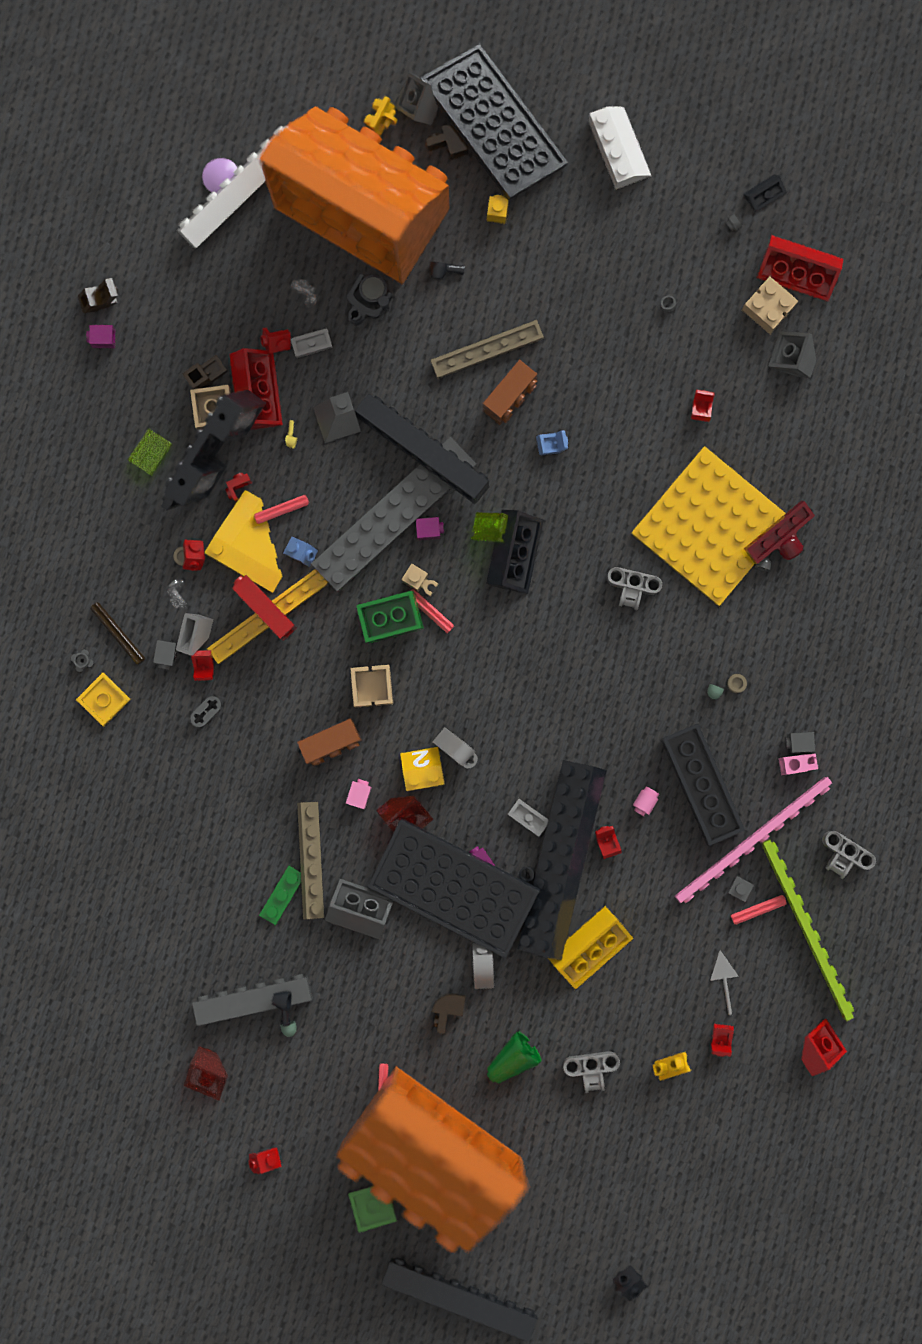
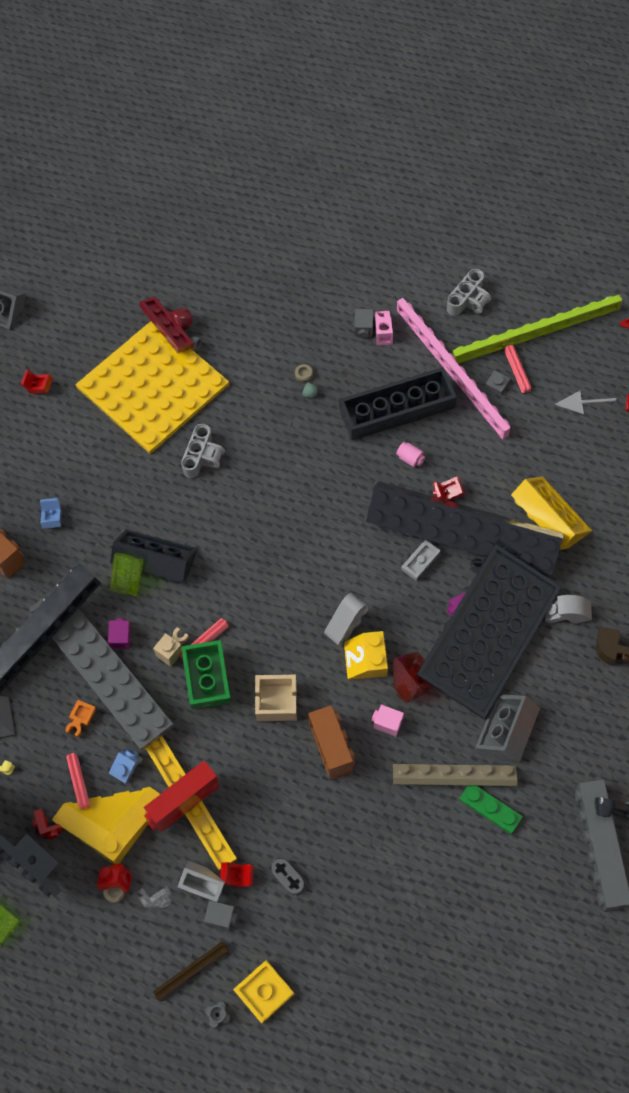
camera: 85 degrees left, 20 degrees down
none -> orange plate [65,700,97,738]

